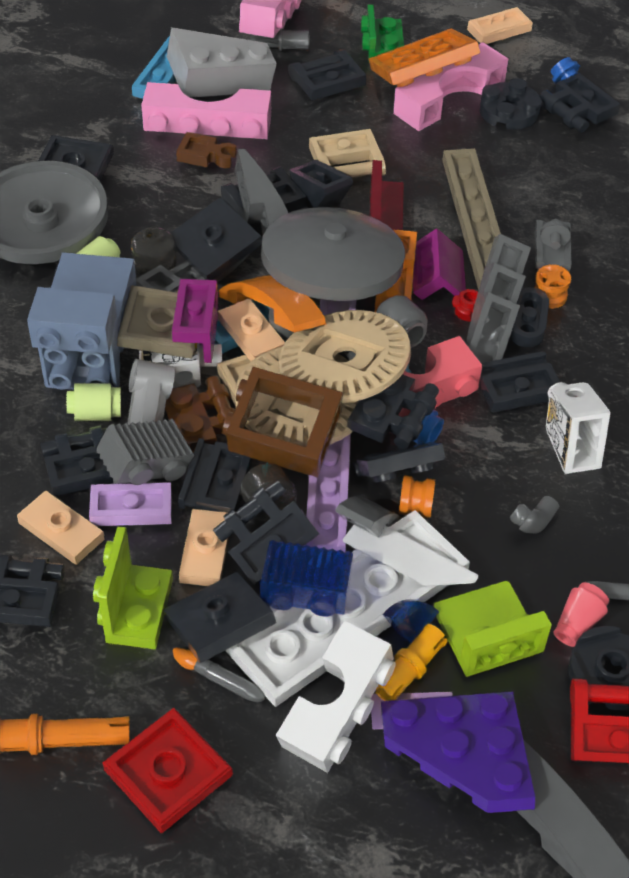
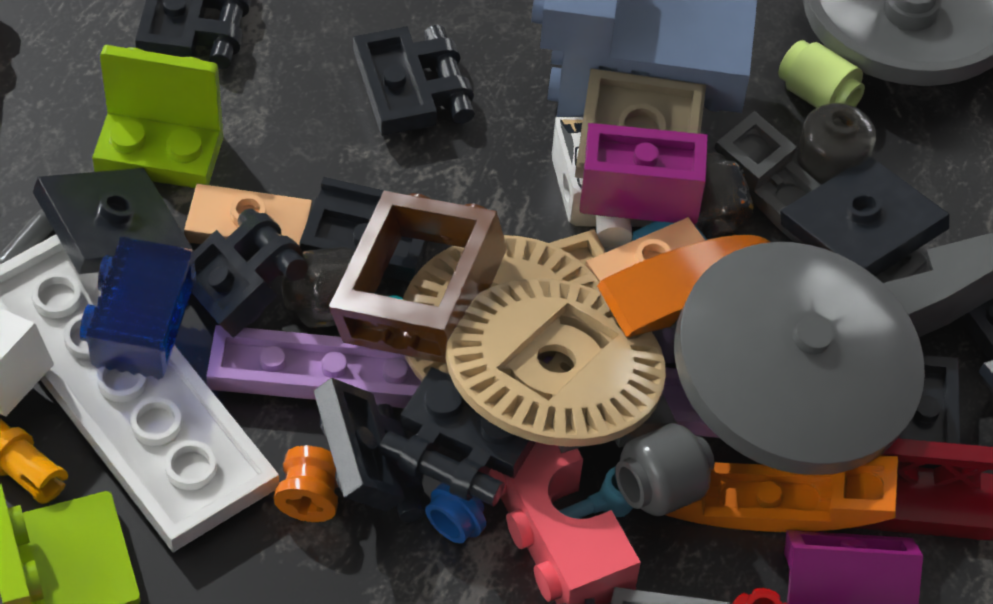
camera: 90 degrees right, 5 degrees up
light nougat plate [17,491,105,565] -> none
yellowish green brick [67,383,121,421] -> none
lavender plate [89,483,172,526] -> none
dark grey brick [97,419,195,485] -> none
light grey piece [127,359,175,425] -> none
reddish brown plate [164,376,236,453] -> none
dark grey slope [335,496,402,538] -> none
white sticker [343,525,478,586] -> none
clear blue tile [382,599,439,643] -> none

